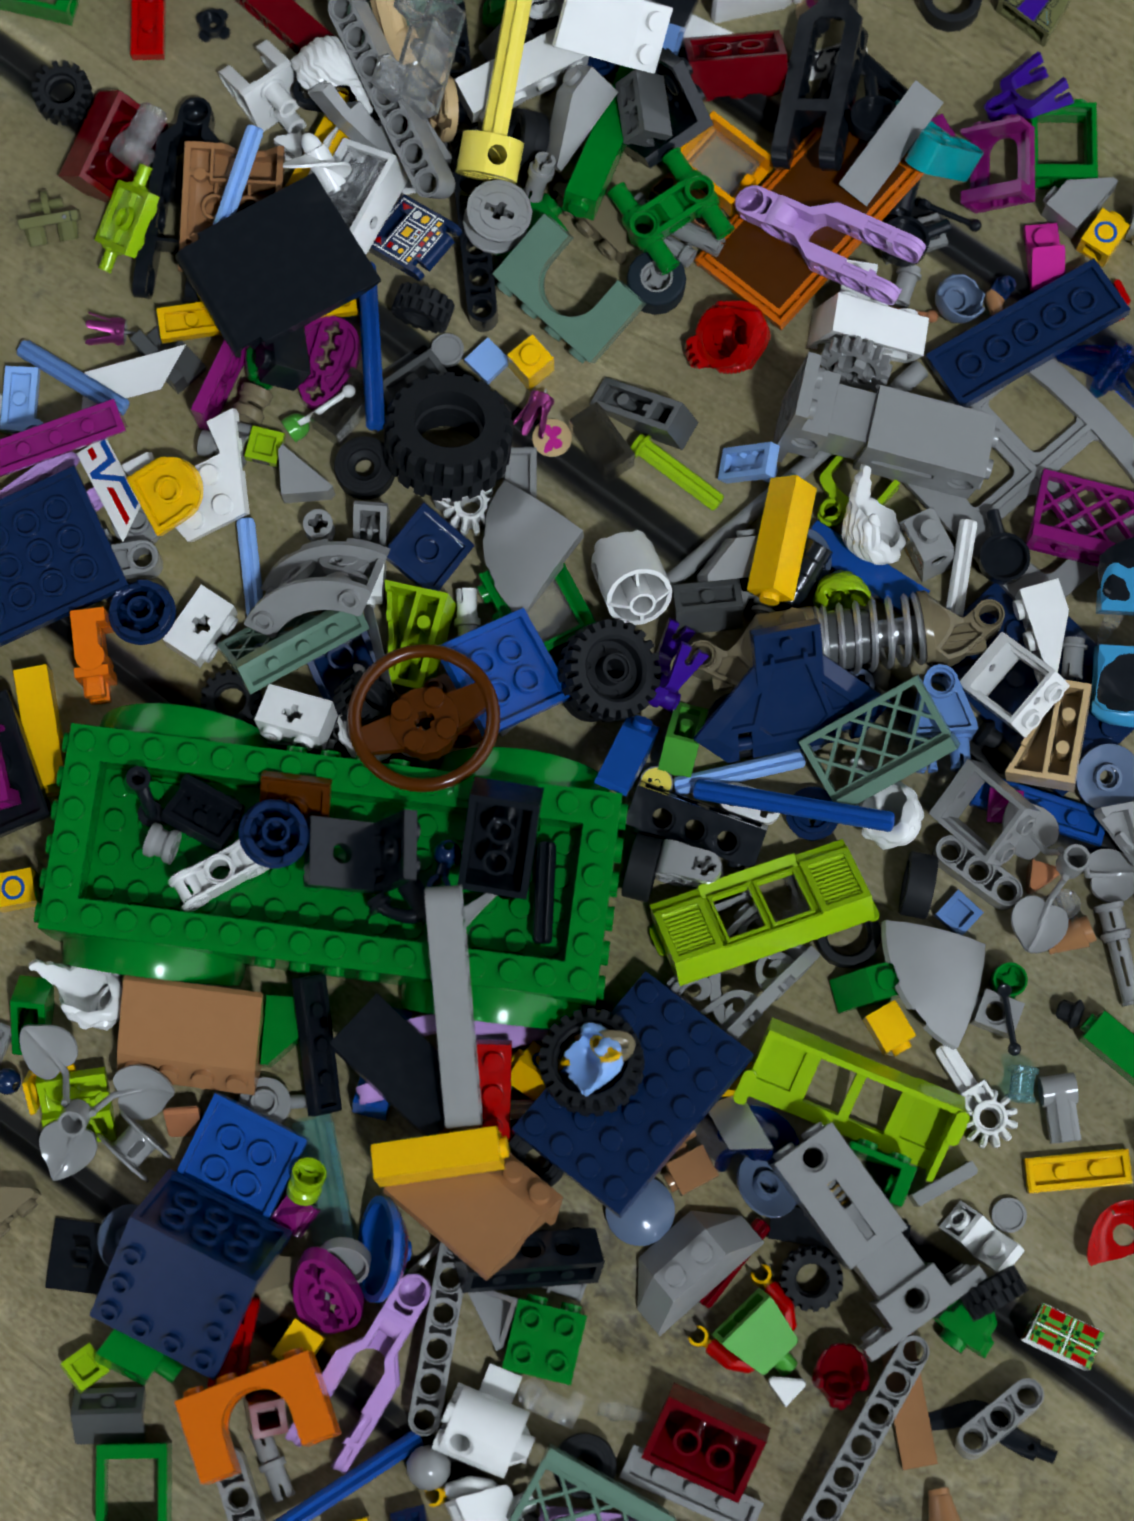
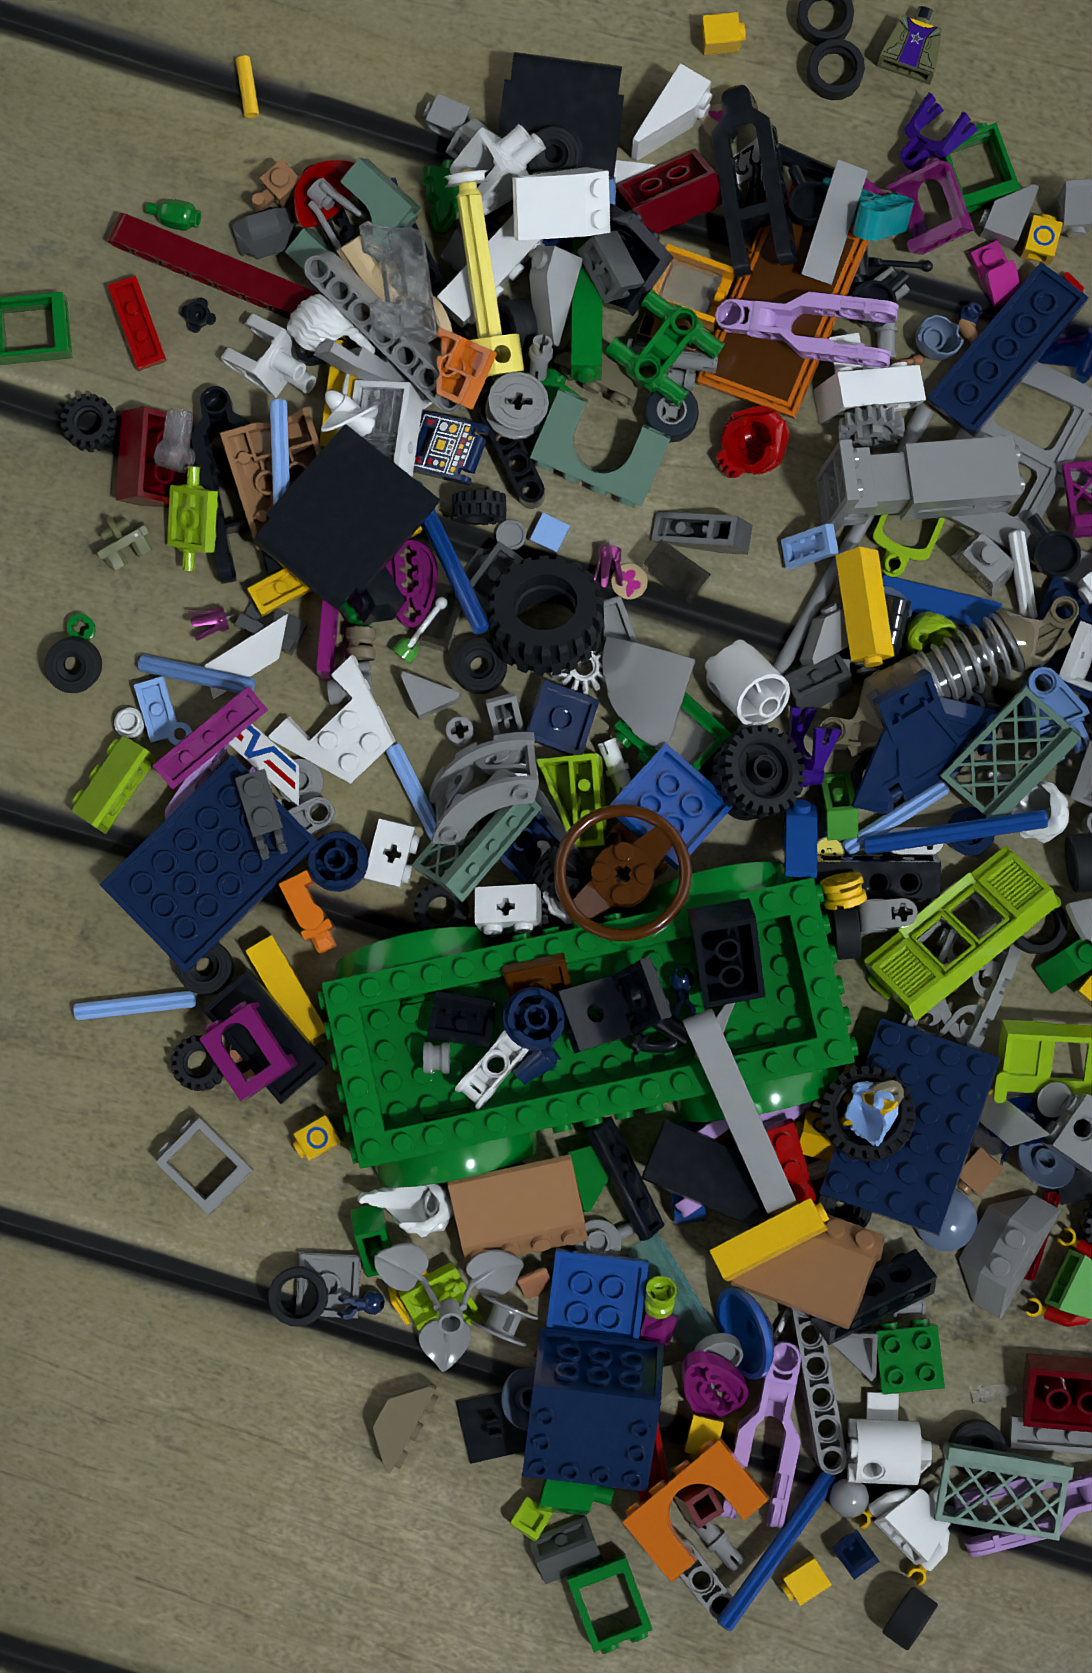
camera: 20 degrees left, 5 degrees up
black plant [123,766,163,827] -> none
yellow tile [126,456,203,536] -> none
lime plate [244,426,286,468] -> none
white slope [274,131,304,161] -> none
yellow brick [507,334,554,391] -> none
clear leg [518,1378,587,1429] -> none
black axle [532,841,556,944] -> none
lime axle [630,434,724,511] -> none
white hair [842,464,906,565] -> none
none -> dark grey hinge [235,769,288,860]
none -> orange slope [436,327,497,410]
none -> dark blue cone [513,1046,561,1085]
none -> yellow wheel [820,872,867,910]
none -> white sticker [1037,1082,1072,1117]

